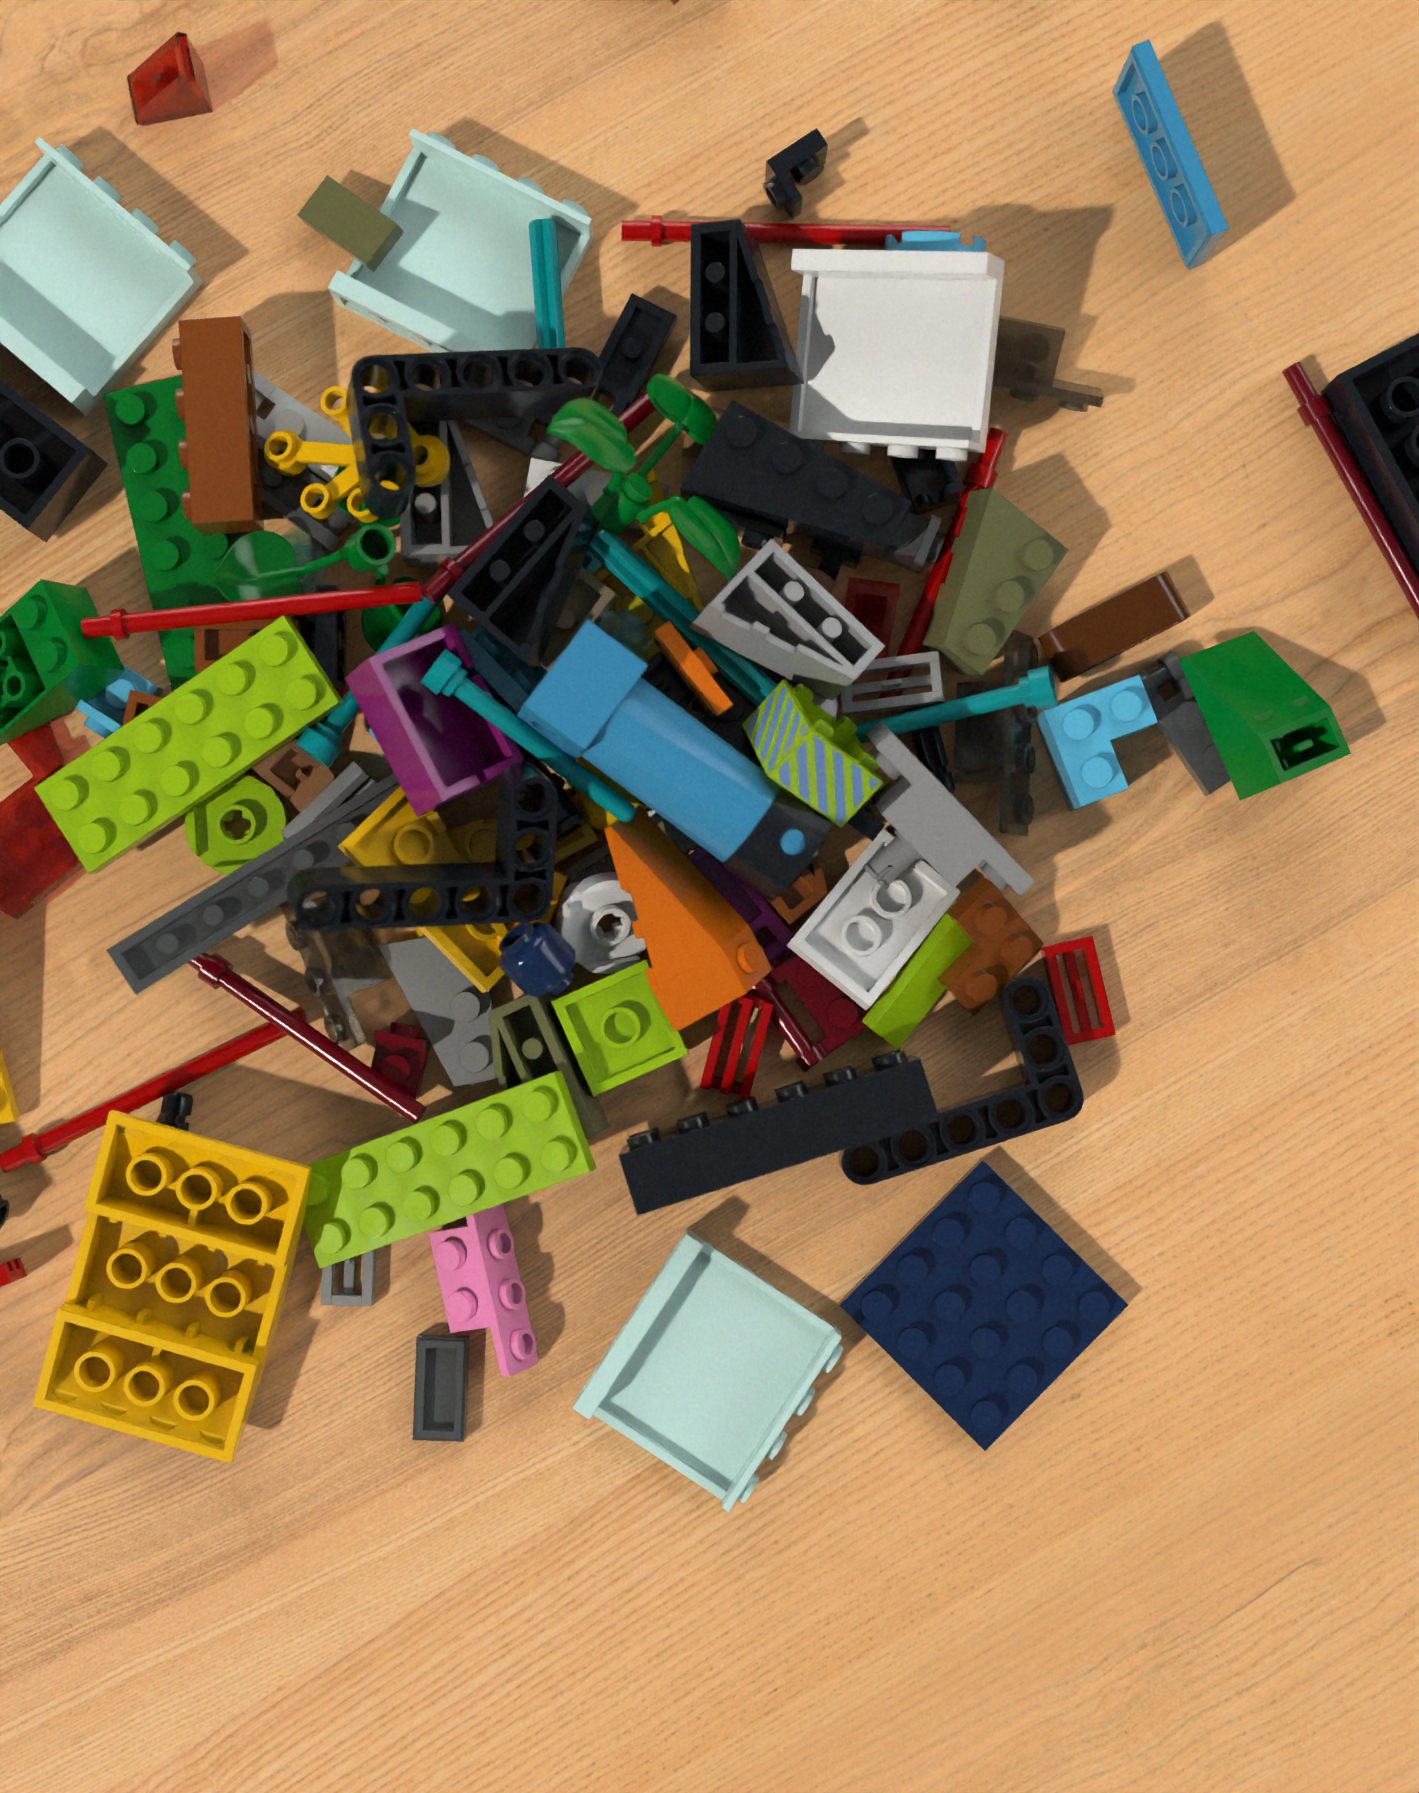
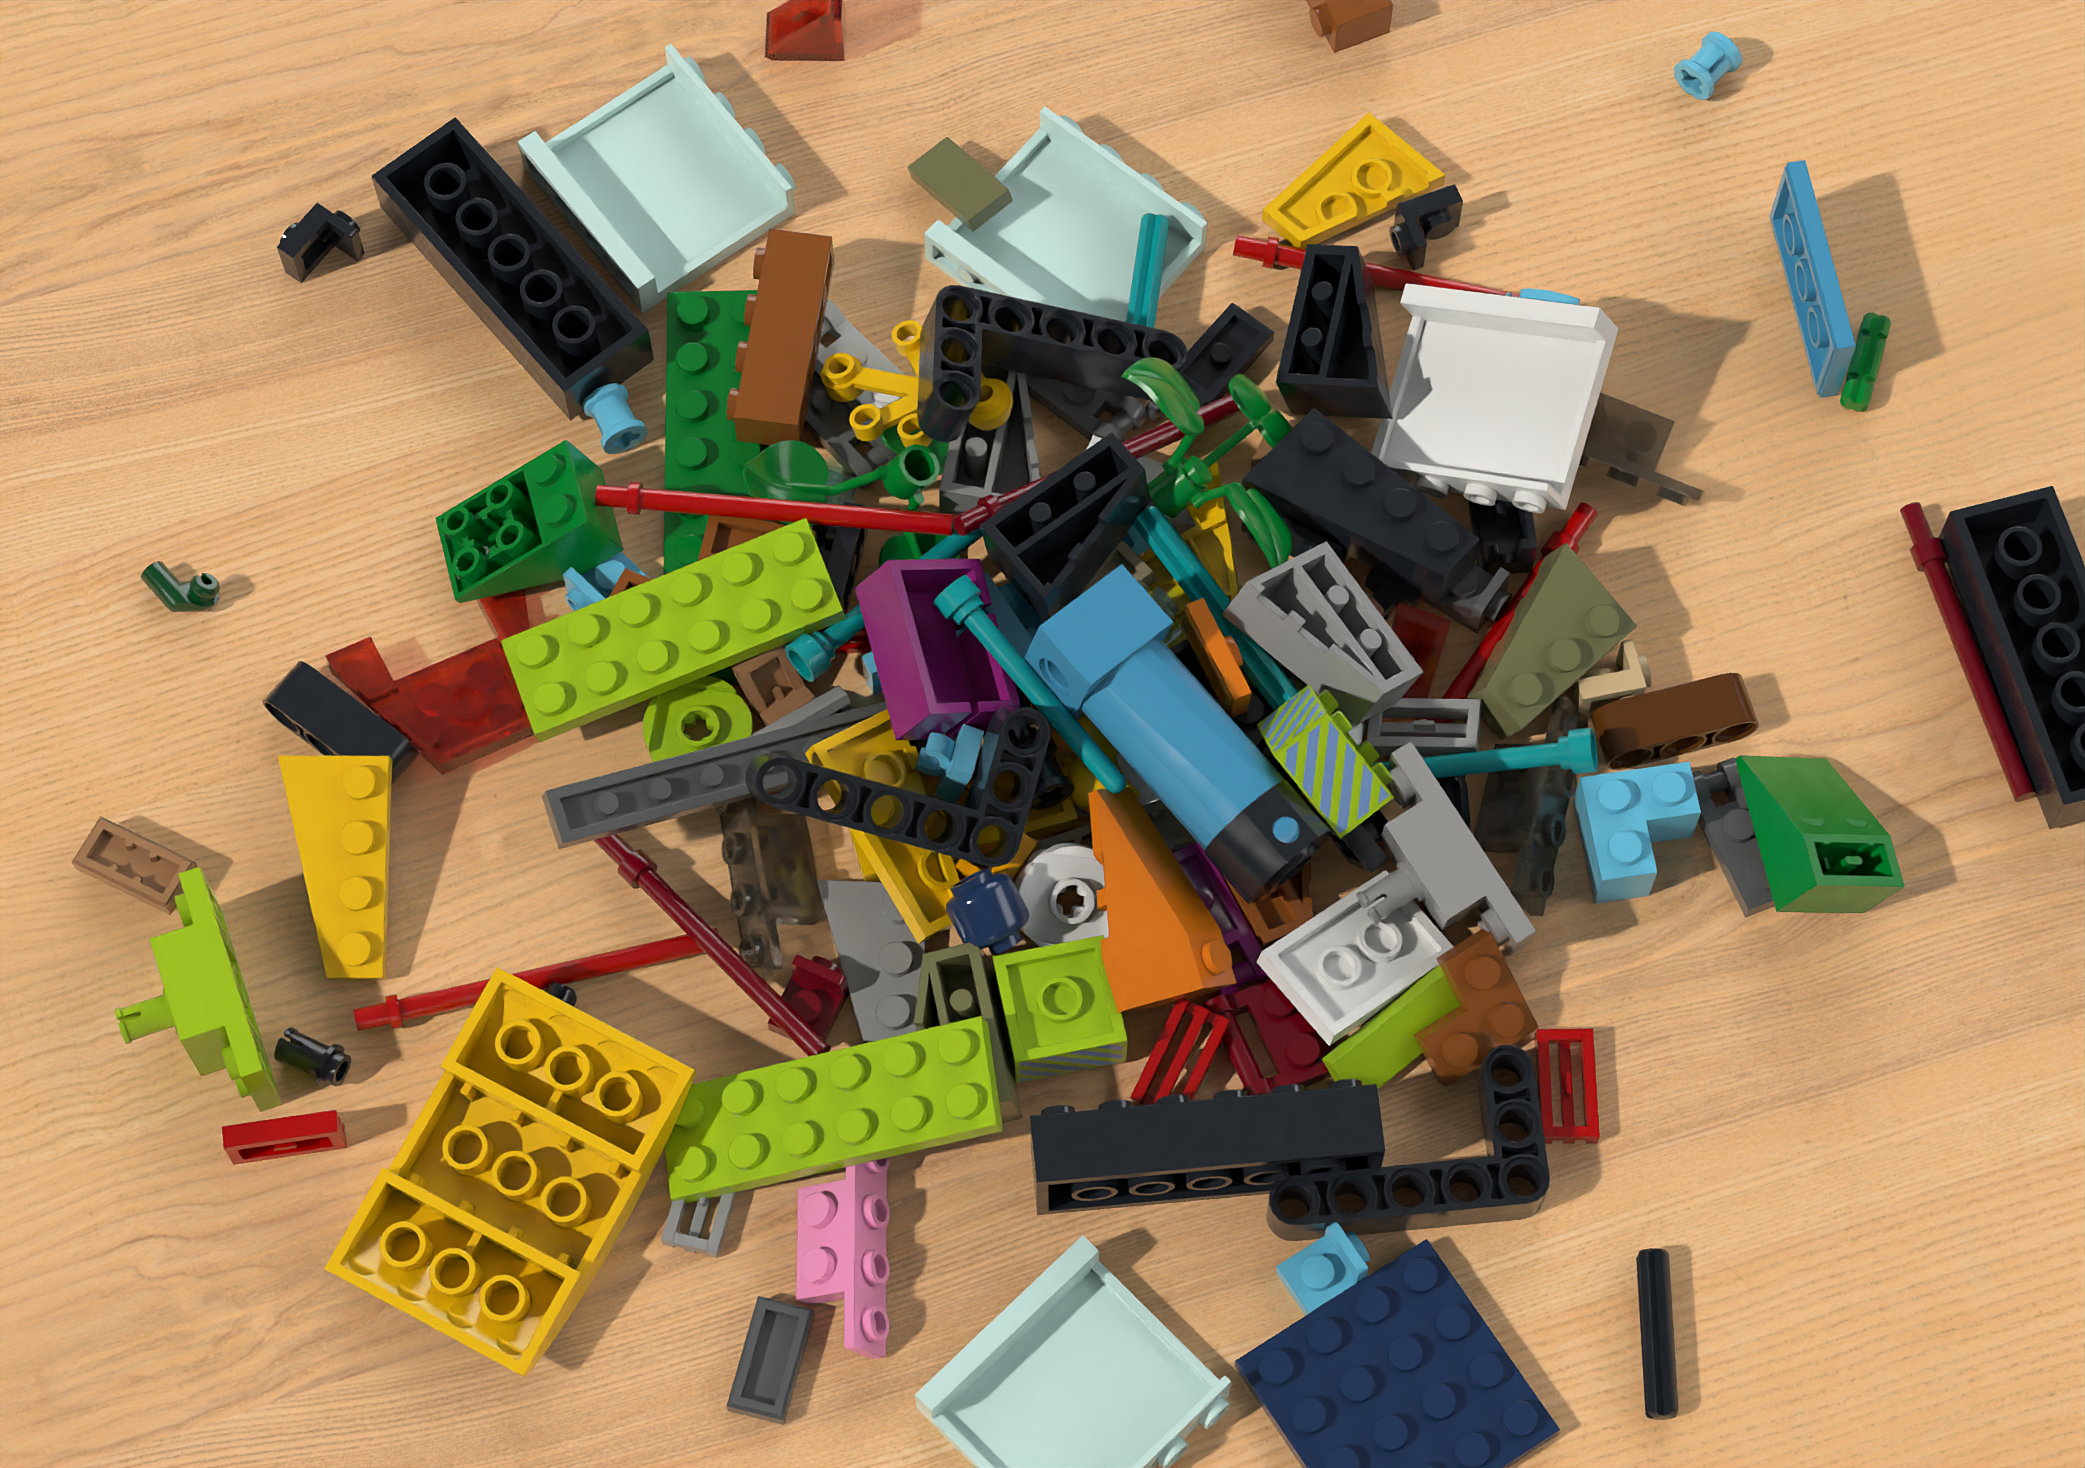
camera: 10 degrees right, 20 degrees down
none -> medium azure bush [582,383,647,454]
none -> medium azure tile [916,724,984,803]
none -> yellow wing [1262,112,1445,249]
none -> medium azure bracket [1276,1222,1370,1316]
none -> tan bracket [1571,639,1651,721]
none -> black axle [1636,1248,1679,1420]
none -> green axle [1840,312,1891,412]

